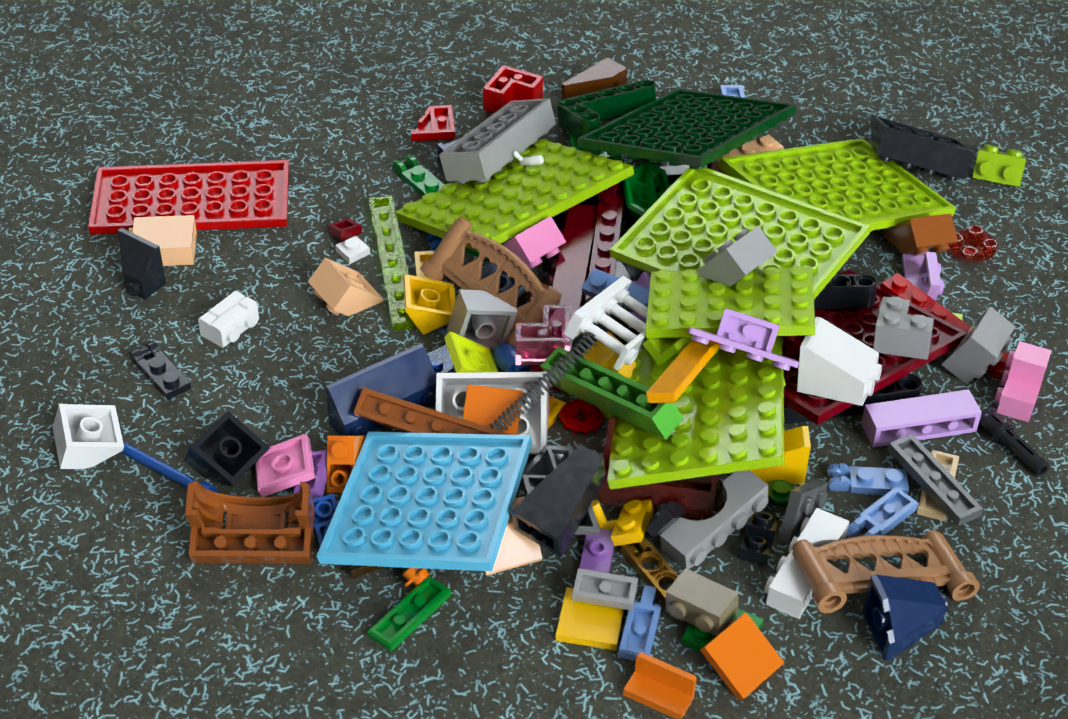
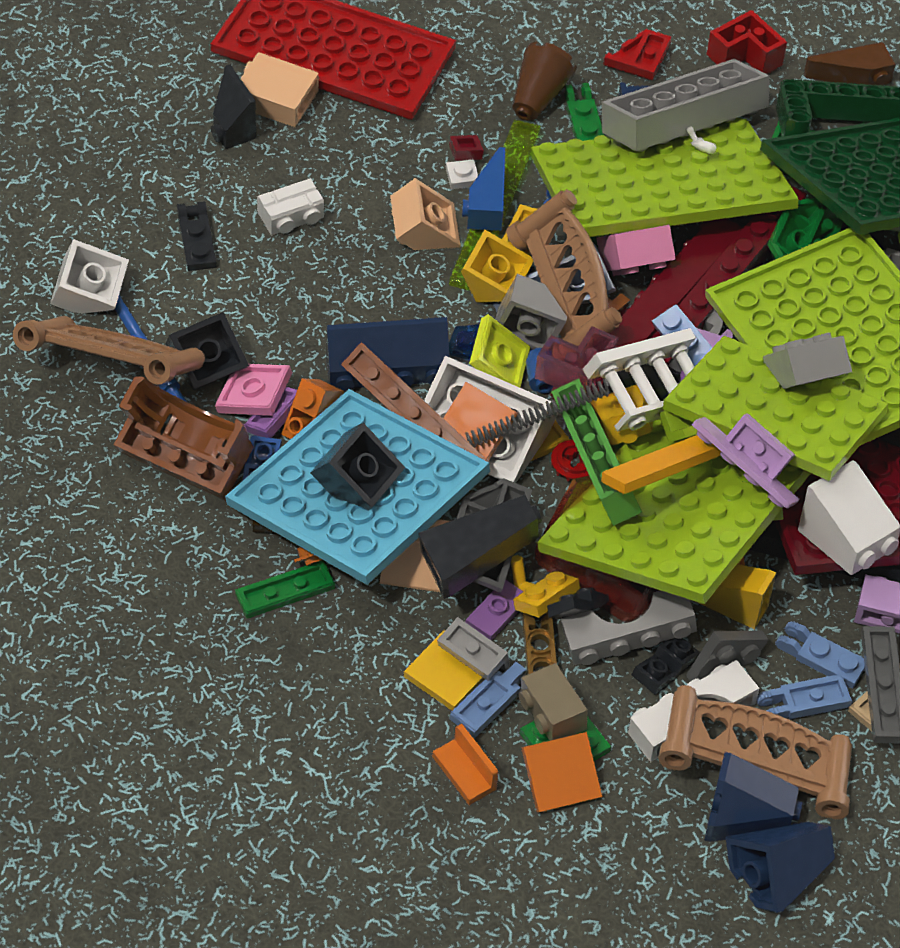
camera: 25 degrees right, 10 degrees up
green plate [768,480,795,505] -> none
none -> medium nougat piece [13,316,205,385]
none -> black slope [310,422,405,510]
none -> blue slope [462,147,505,231]
none -> reddish brown cone [512,41,577,121]
none -> dark blue slope [726,822,835,912]

